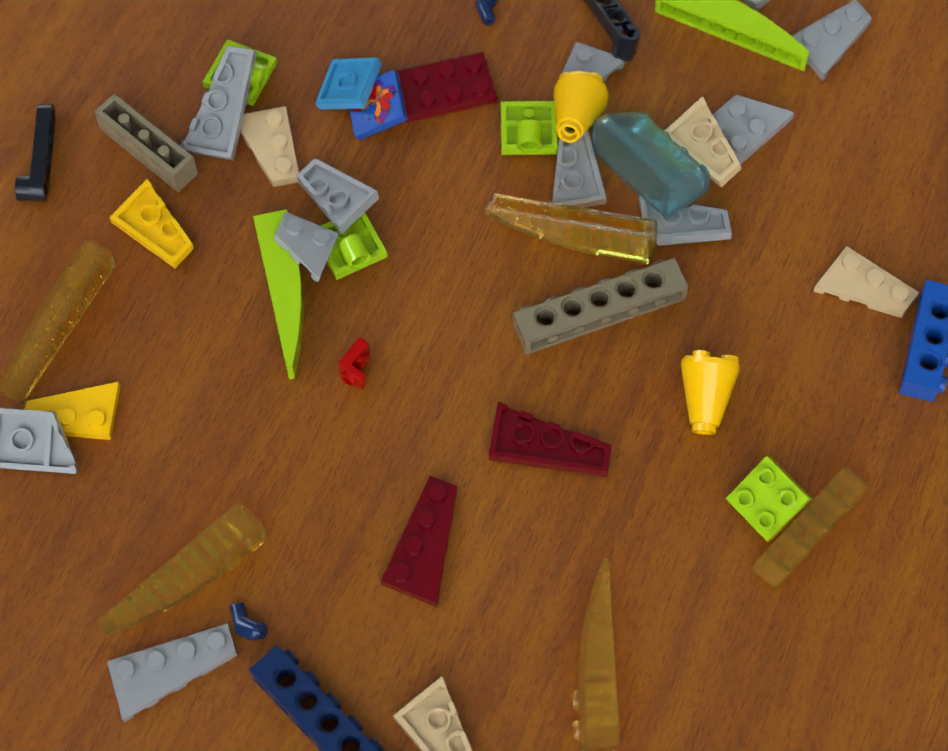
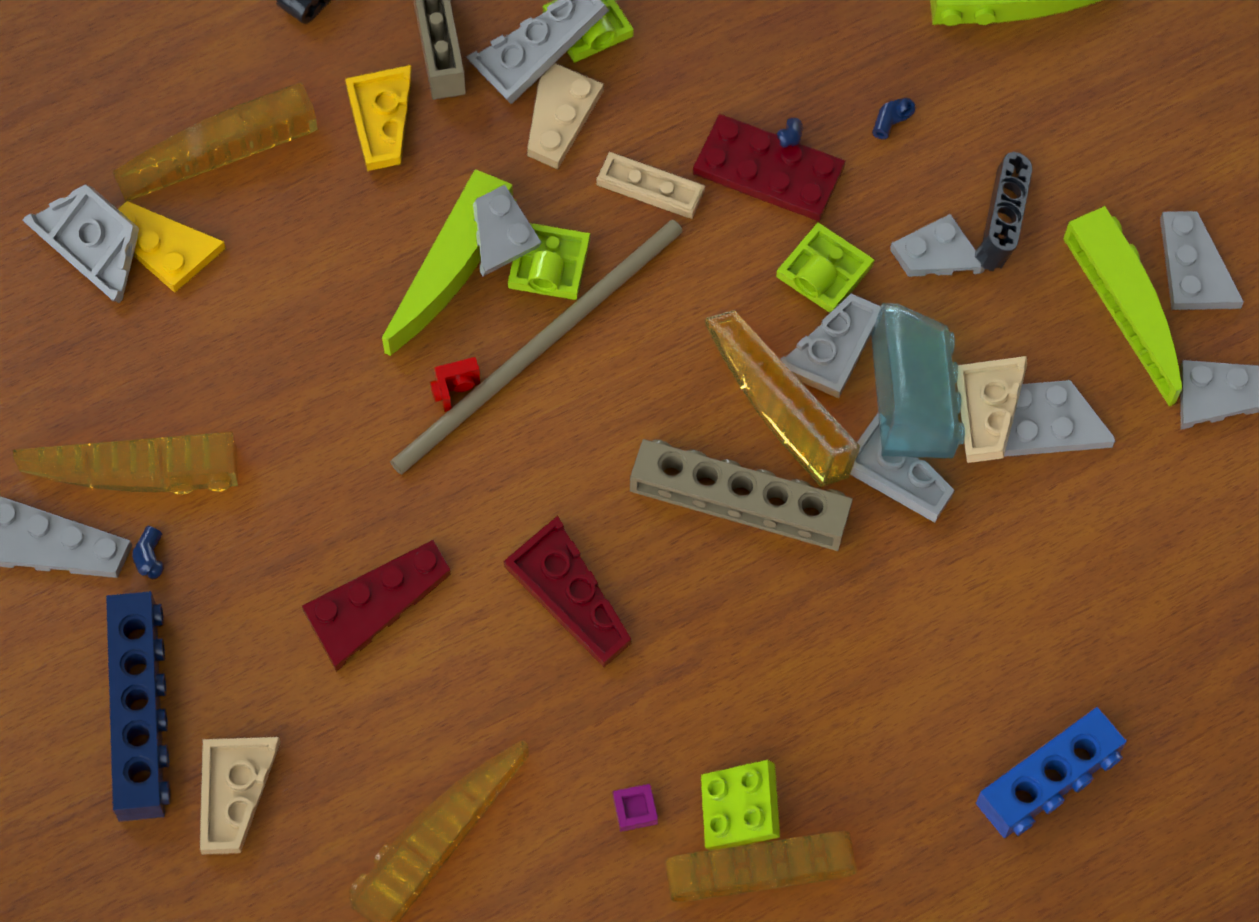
camera: 35 degrees right, 0 degrees up
light grey wing [296,158,379,234] -> none
dark azure tile [315,57,382,109] -> none
blue tile [350,70,408,140] -> none
yellow cone [553,71,609,143] -> none
yellow cone [681,350,740,435] -> none
tan wing [813,246,919,318] -> none
none -> dark tan piece [390,220,683,475]
none -> tan tile [597,152,705,219]
none -> magenta plate [612,784,658,832]
none -> dark blue arm [777,118,803,148]

